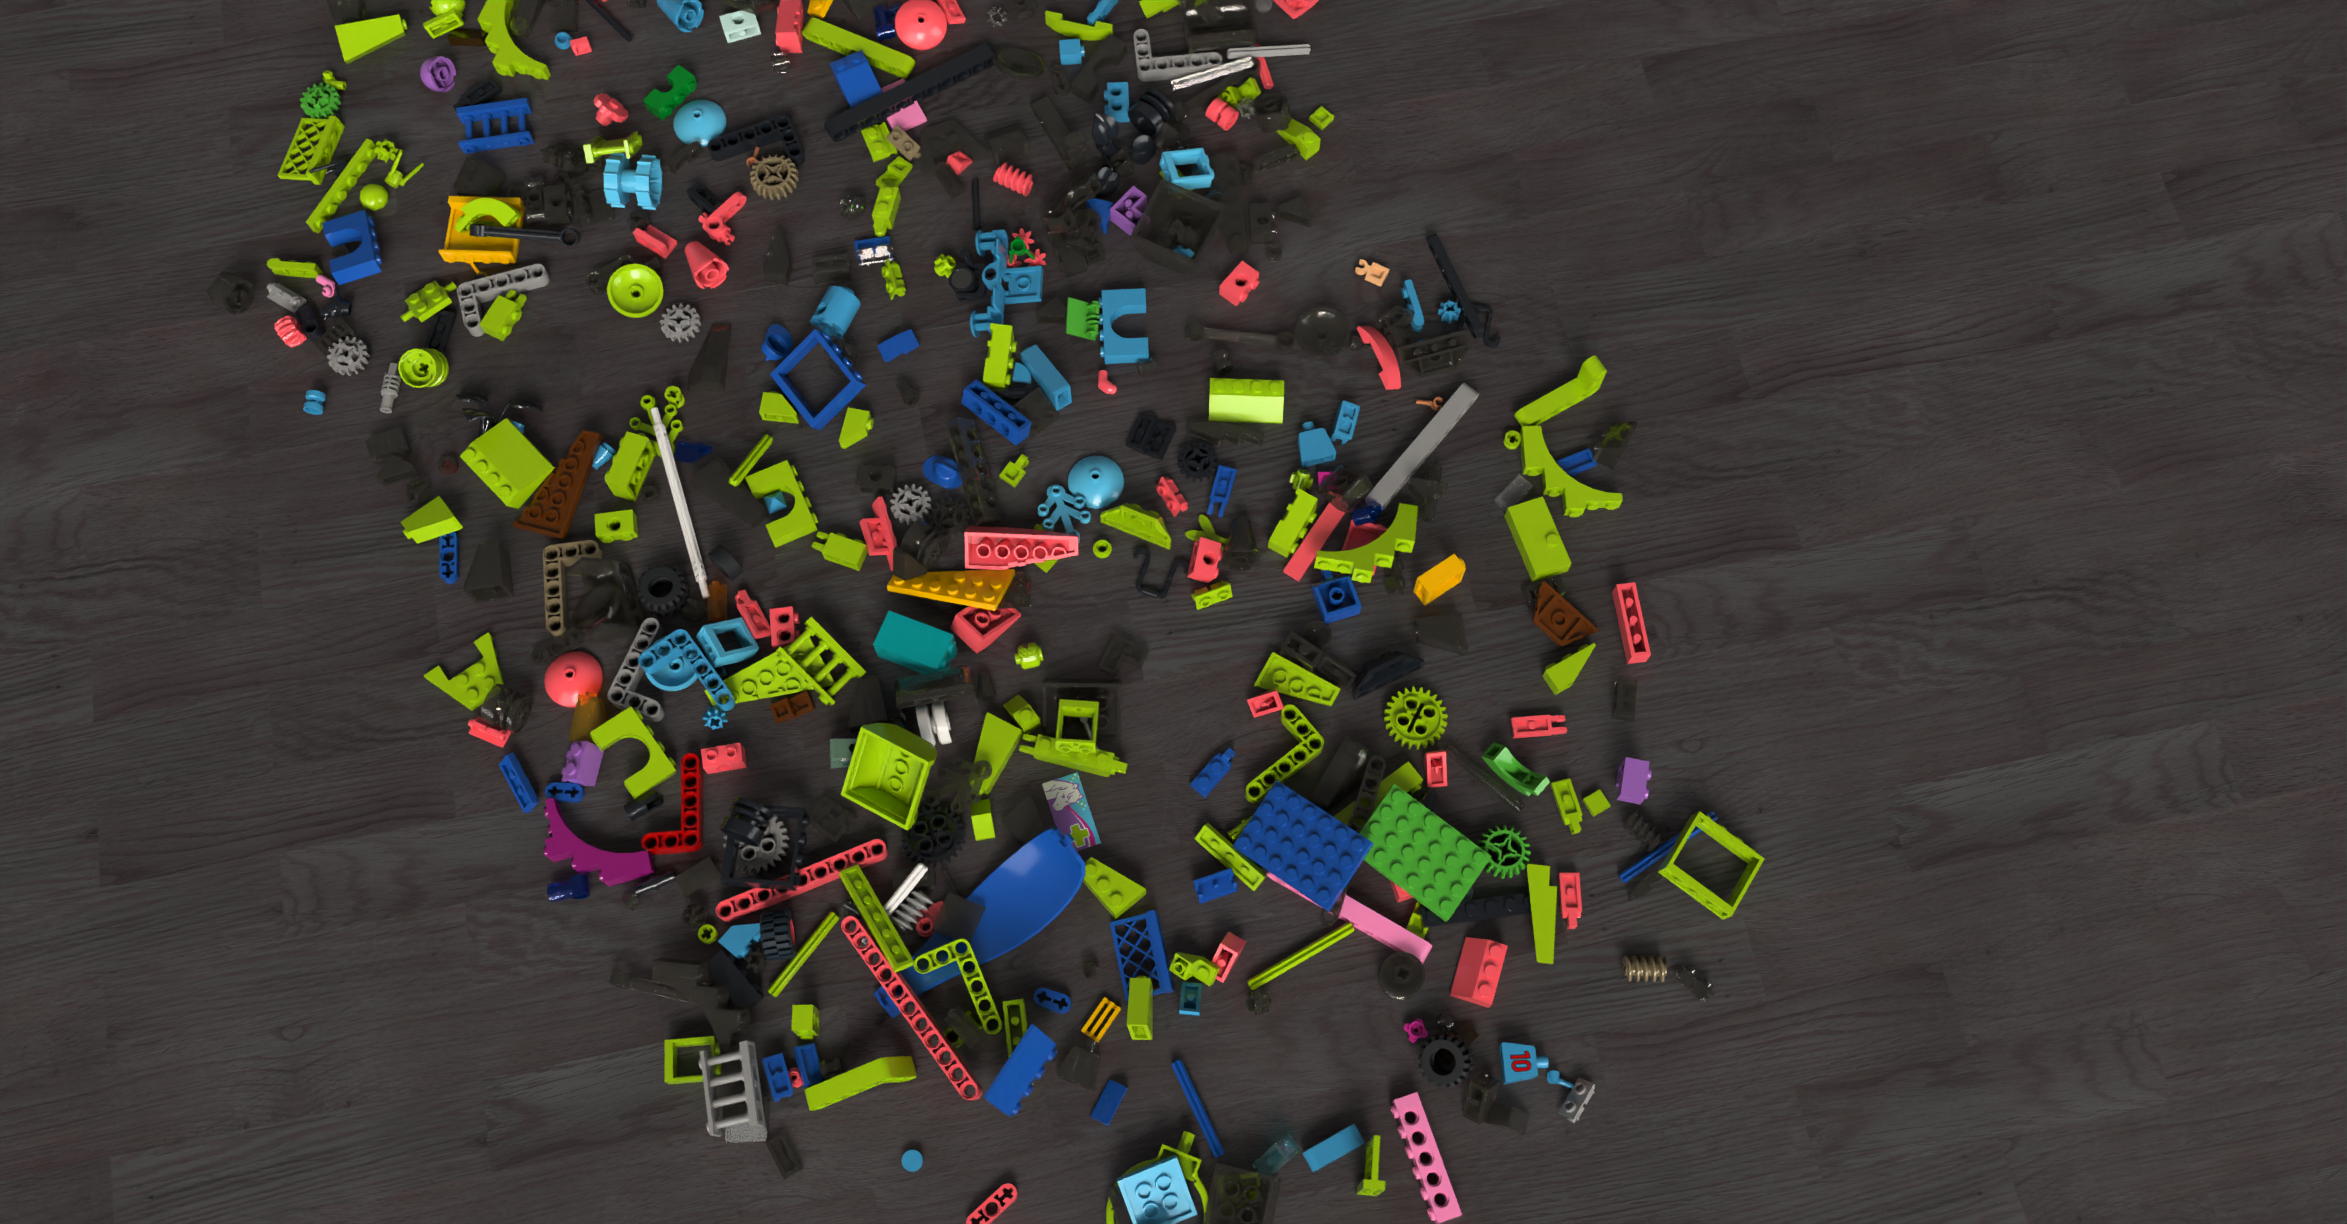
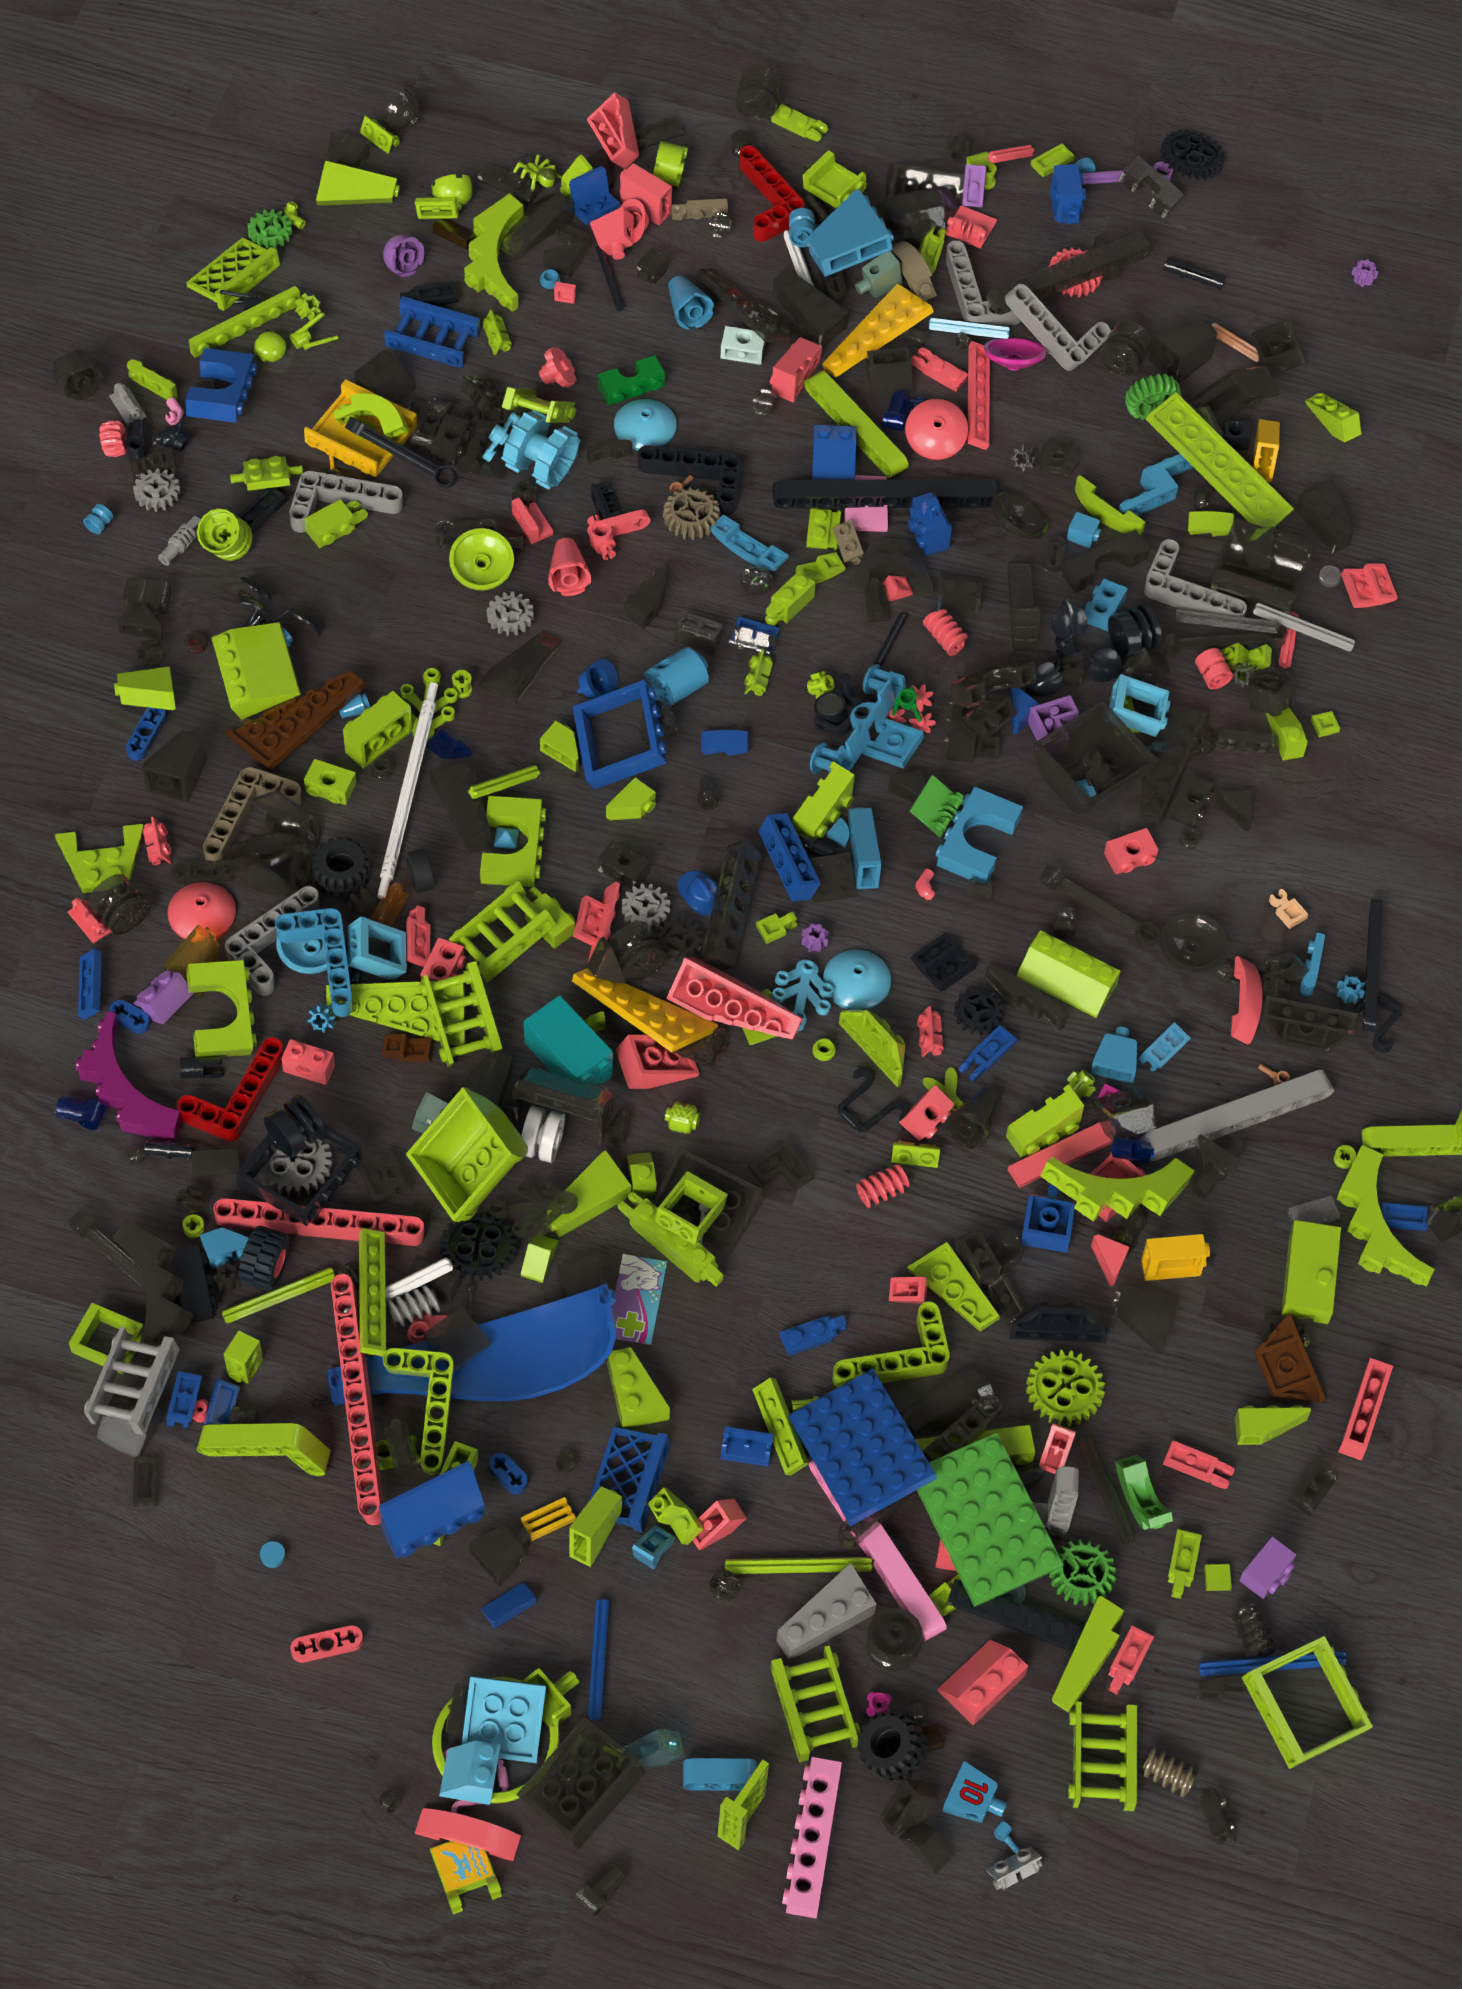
camera: 25 degrees right, 10 degrees down
none -> coral hinge [143,817,172,865]
none -> lime fence [449,881,556,983]
none -> medium azure plant [482,412,520,462]
none -> lime hinge [483,310,512,355]
none -> lime tile [584,1011,605,1032]
none -> dark azure slope [710,515,789,571]
none -> lime fence [771,1645,861,1763]
none -> light grey wedge [776,1563,876,1661]
none -> medium lavender gear [801,924,829,953]
none -> coral piece [856,1164,909,1208]
none -> blue hinge [908,493,952,556]
none -> light grey beam [1032,1467,1079,1536]
none -> lime fence [1068,1701,1137,1811]
none -> coral slope [1091,1235,1129,1286]

